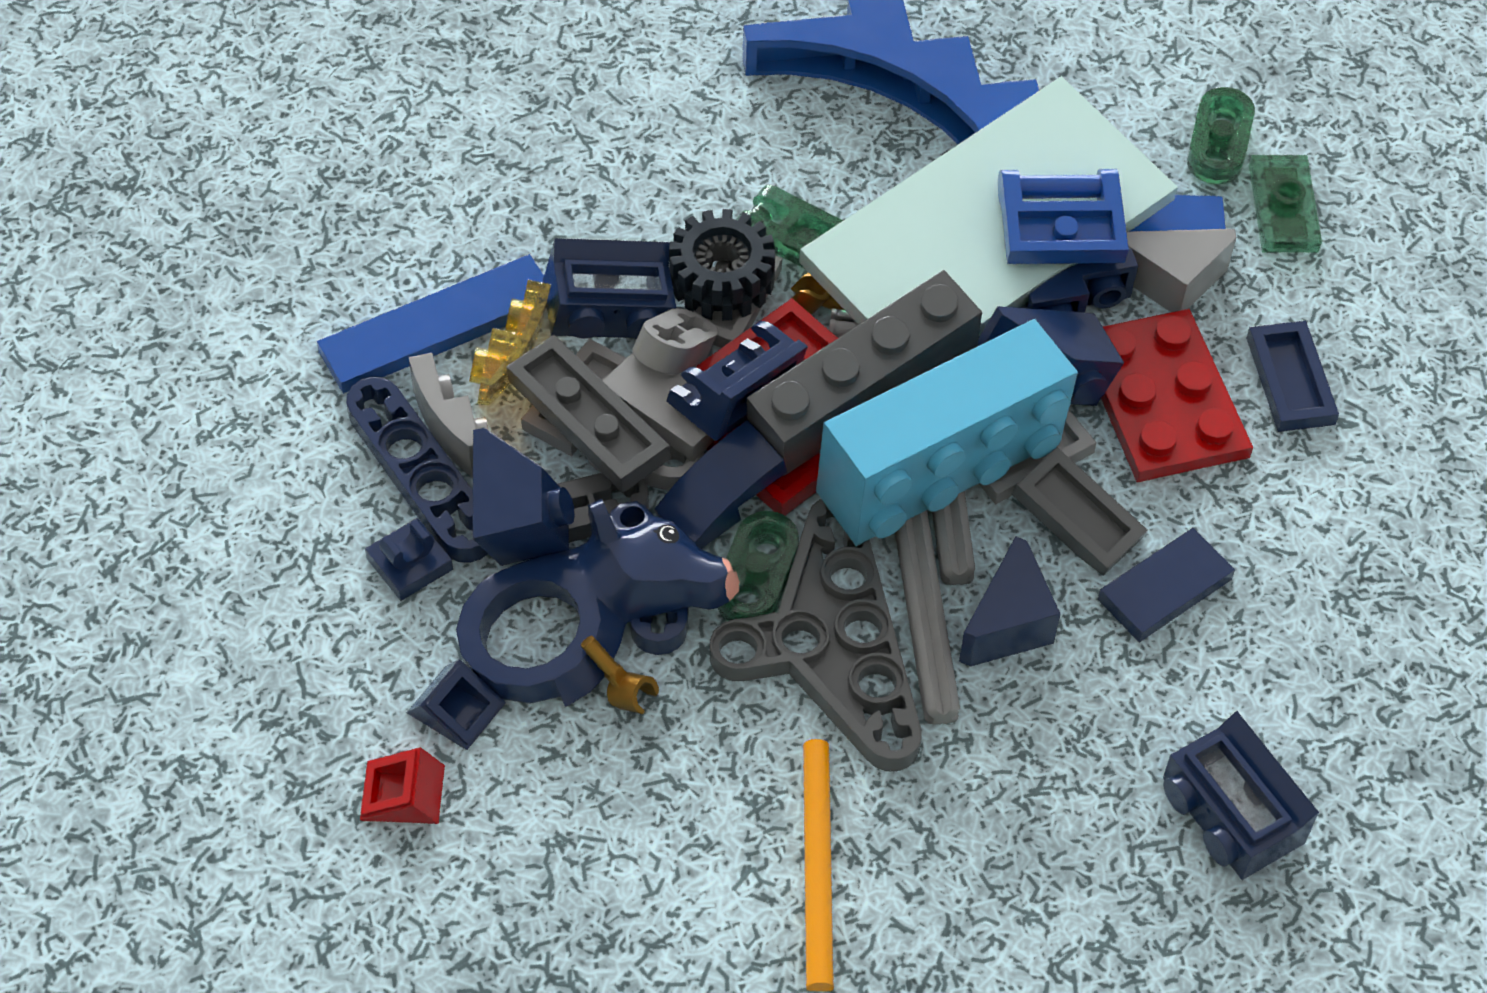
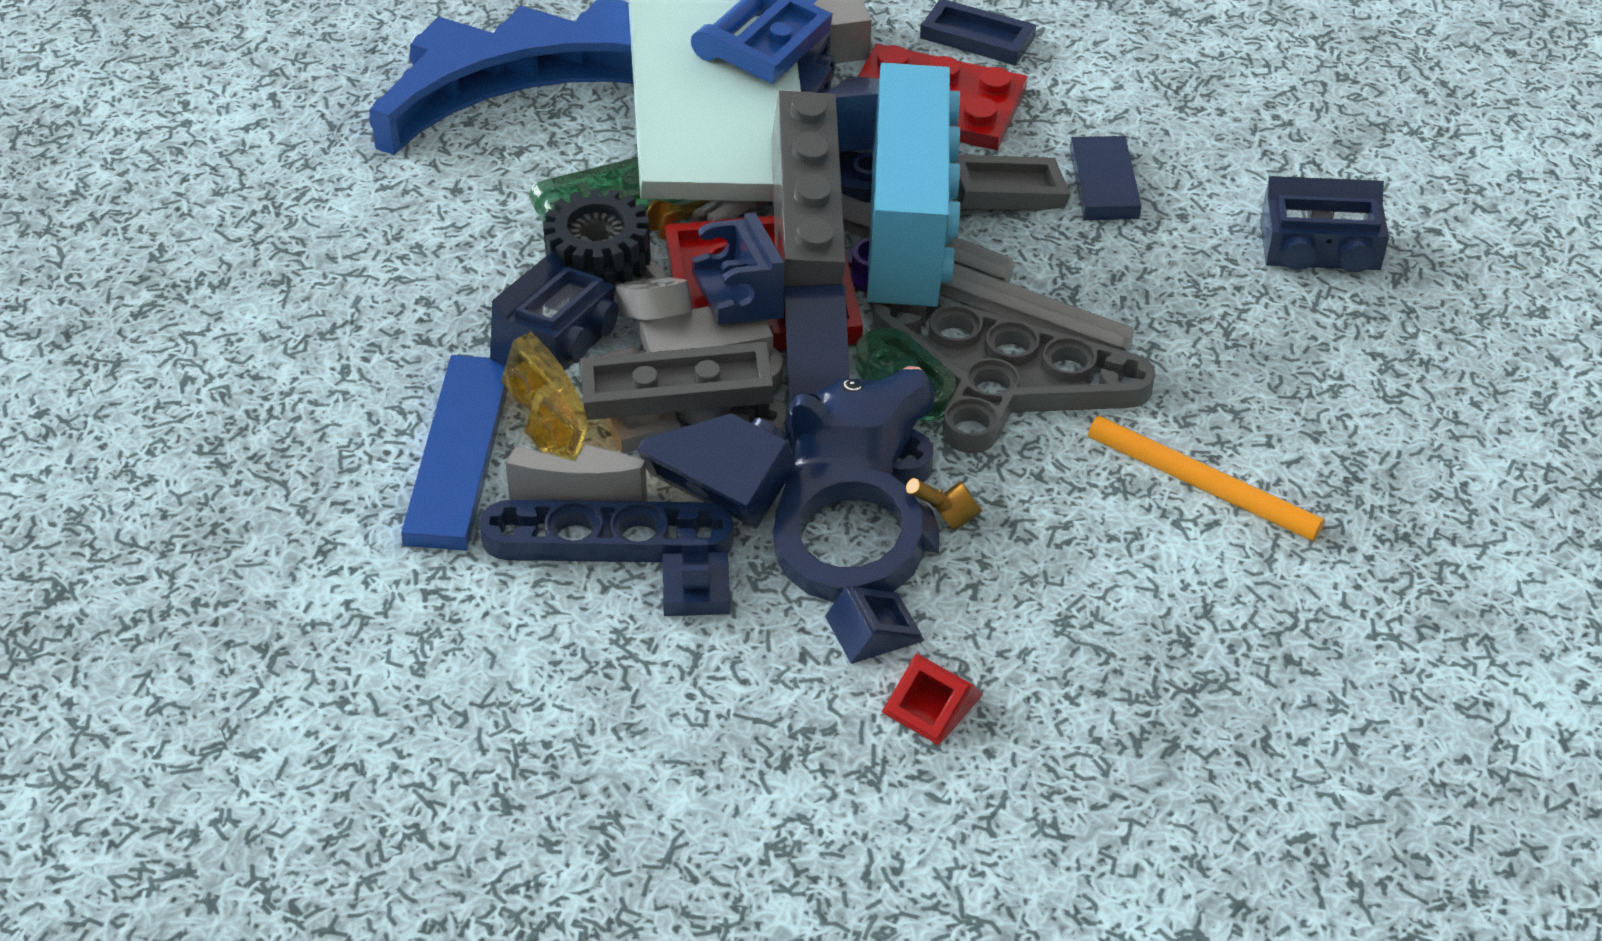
camera: 55 degrees left, 10 degrees down
dark blue slope [959,536,1061,667] -> none

